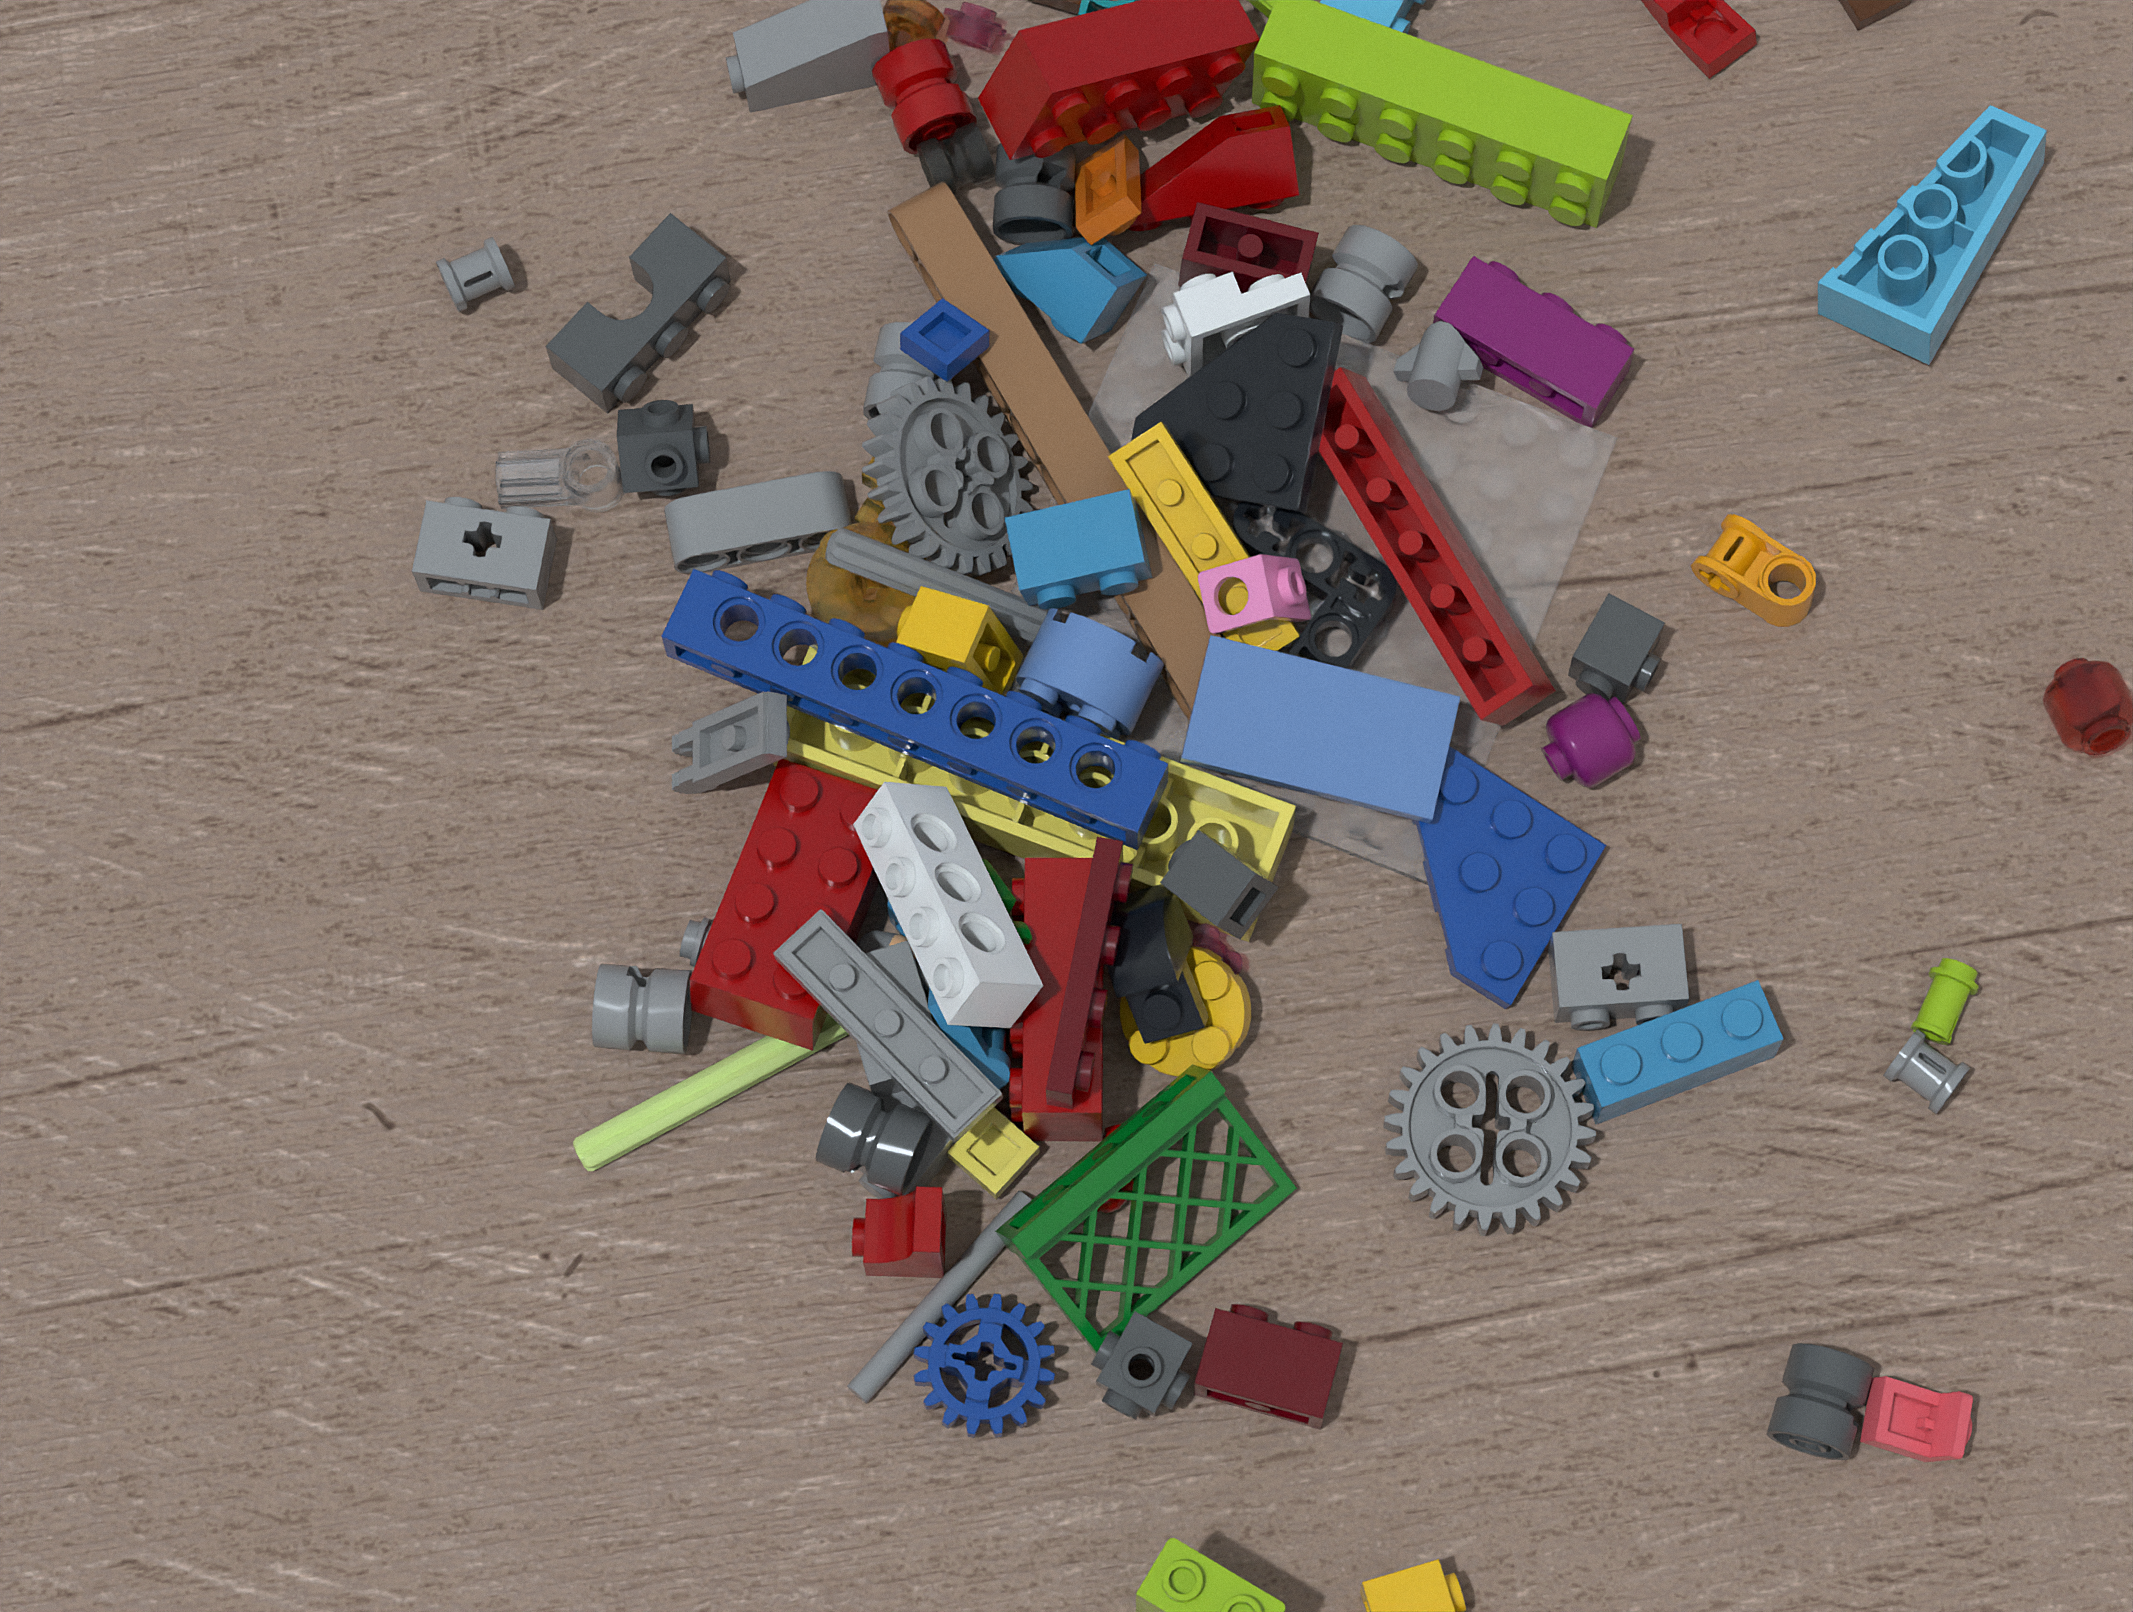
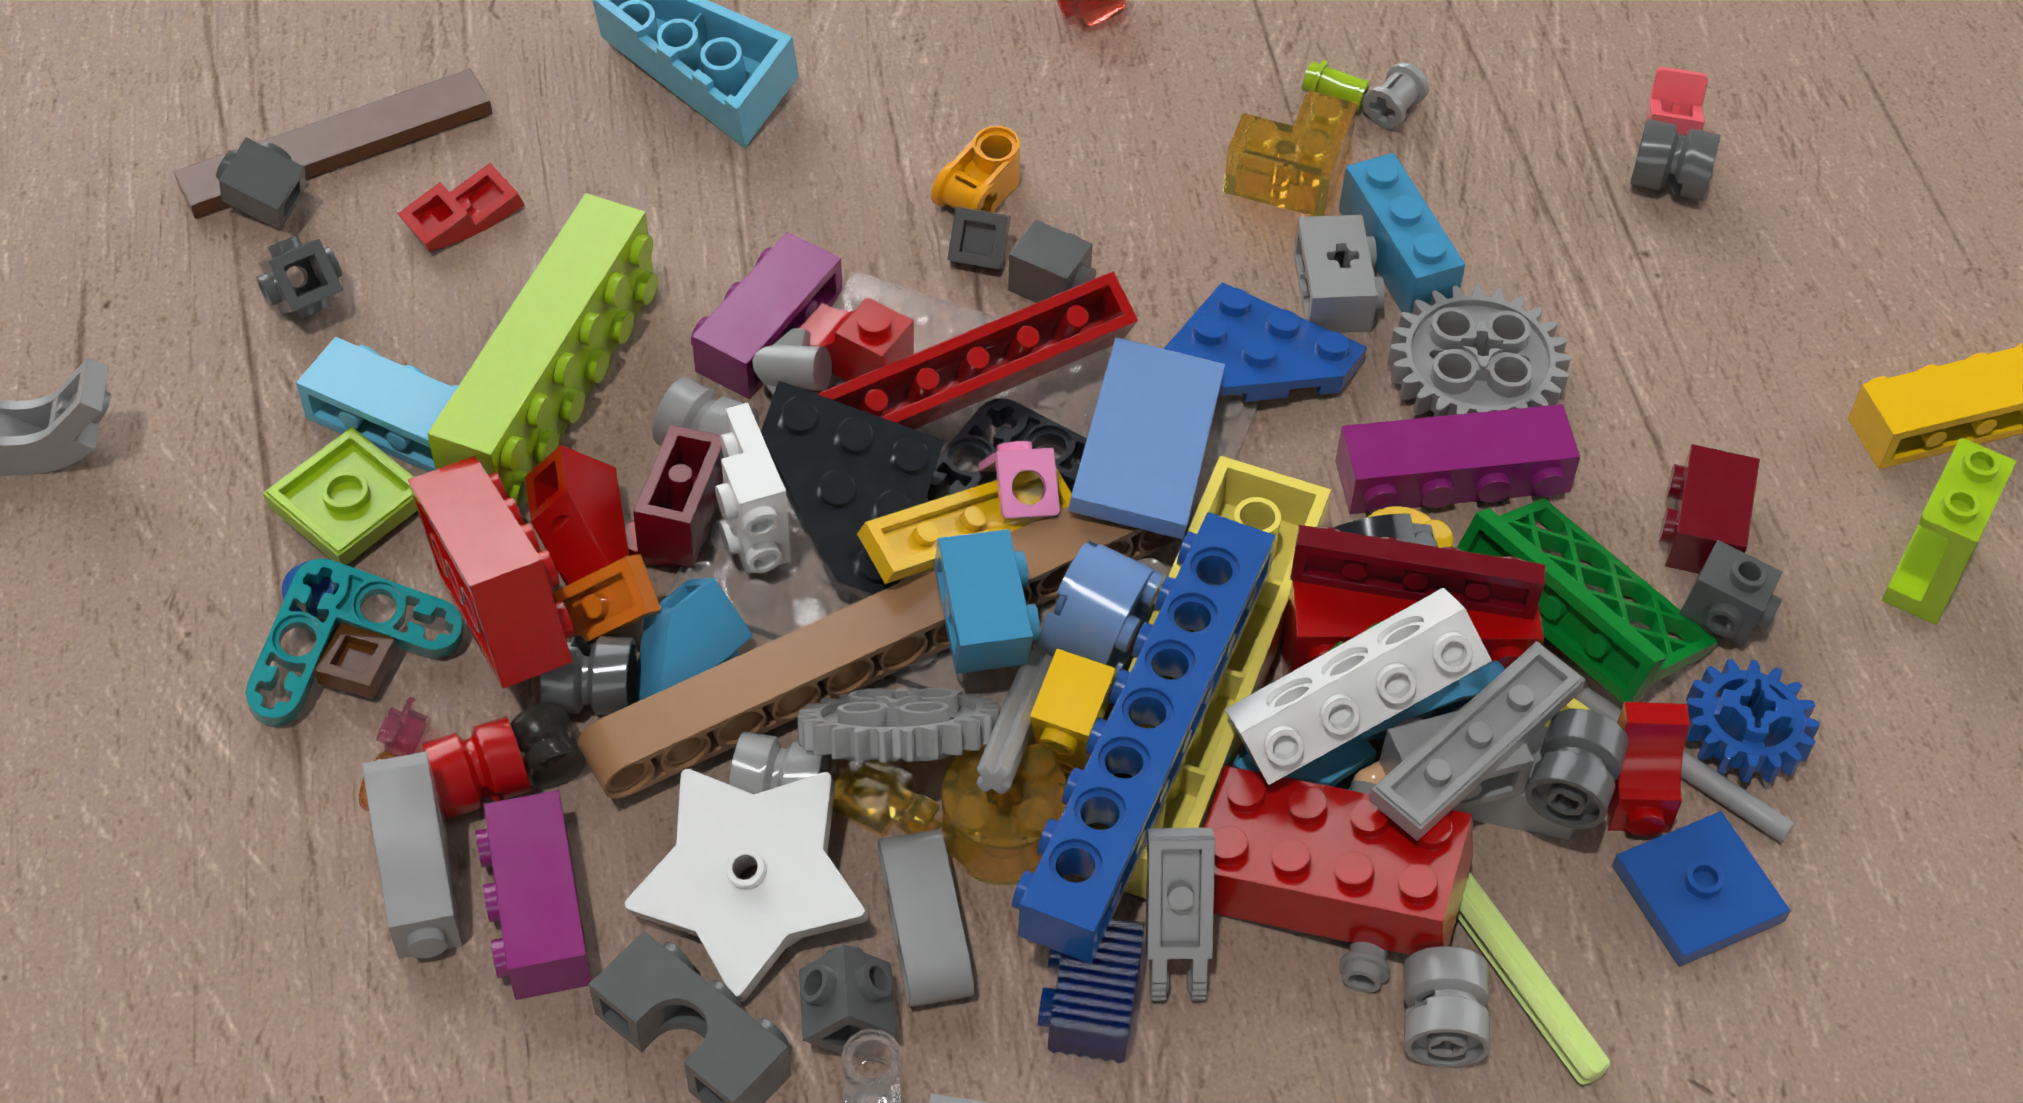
camera: 95 degrees left, 20 degrees down
blue plate [900,298,990,382] -> none
dark grey brick [1160,830,1279,940] -> none
magenta head [1541,693,1641,788] -> none
none -> magenta brick [475,790,592,1000]
none -> white plate [625,769,868,1002]
none -> red arch [799,297,914,381]
none -> dark grey plate [947,206,1011,270]
none -> clear blue brick [1037,917,1146,1063]
none -> clear yellow brick [1223,90,1358,216]
none -> magenta brick [1335,404,1580,514]
none -> blue plate [1612,811,1791,967]

